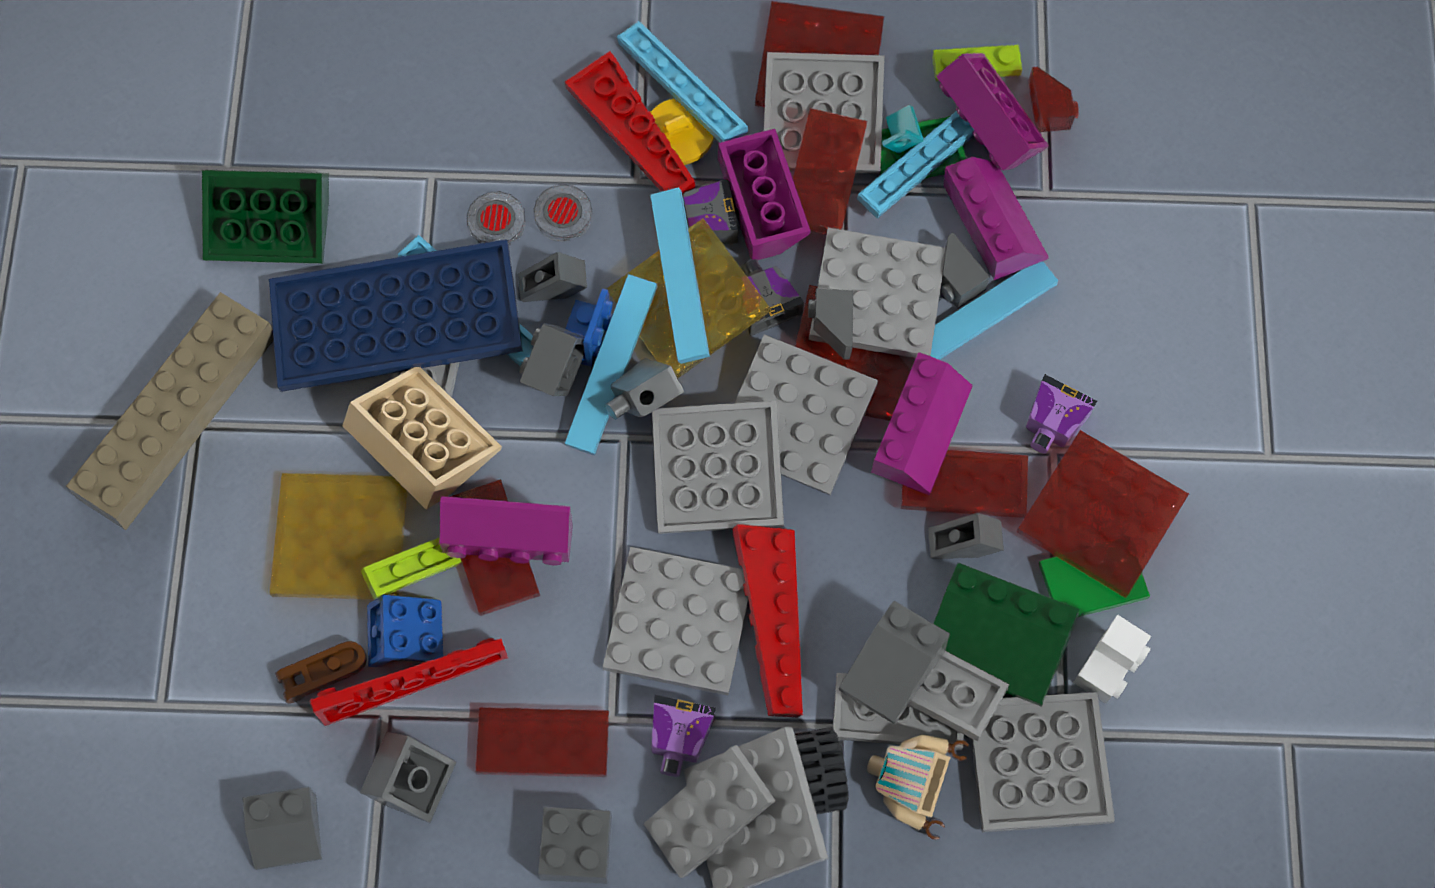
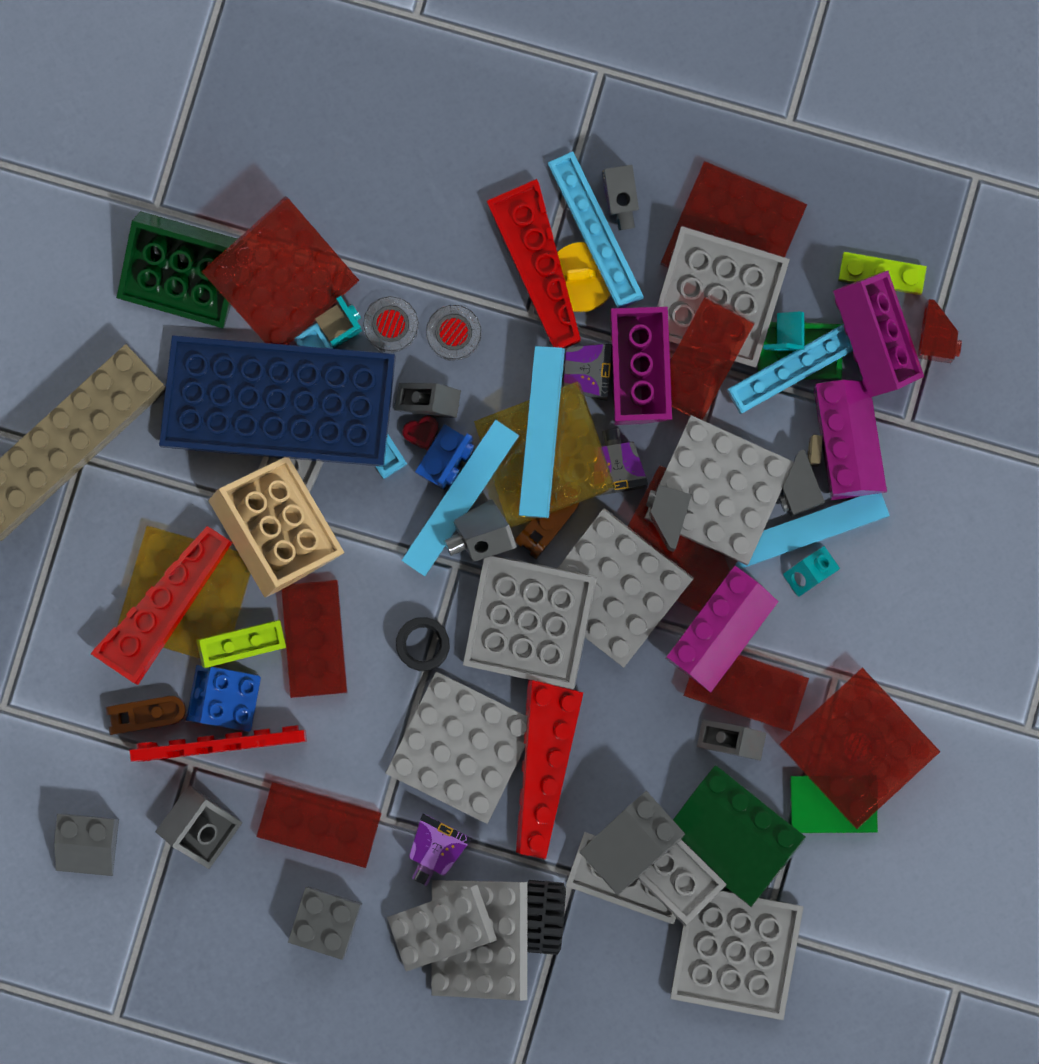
camera: 20 degrees right, 15 degrees up
magenta slope [440,496,573,566] -> none
dark grey brick [519,324,585,396] -> none
tan torso [867,735,969,840] -> none
torso [1026,374,1097,453] -> none
white brick [1073,615,1151,704] -> none
none -> red wing [91,526,233,685]
none -> clear red plate [202,196,359,345]
none -> dark tan tile [315,304,353,342]
none -> teal bracket [330,296,363,349]
none -> black tyre [396,617,450,671]
none -> dark red tile [402,416,439,451]
none -> reddish brown plate [515,486,579,559]
none -> dark grey torso [602,165,639,231]
none -> teal bracket [783,546,840,597]
none -> dark tan tile [807,435,823,467]

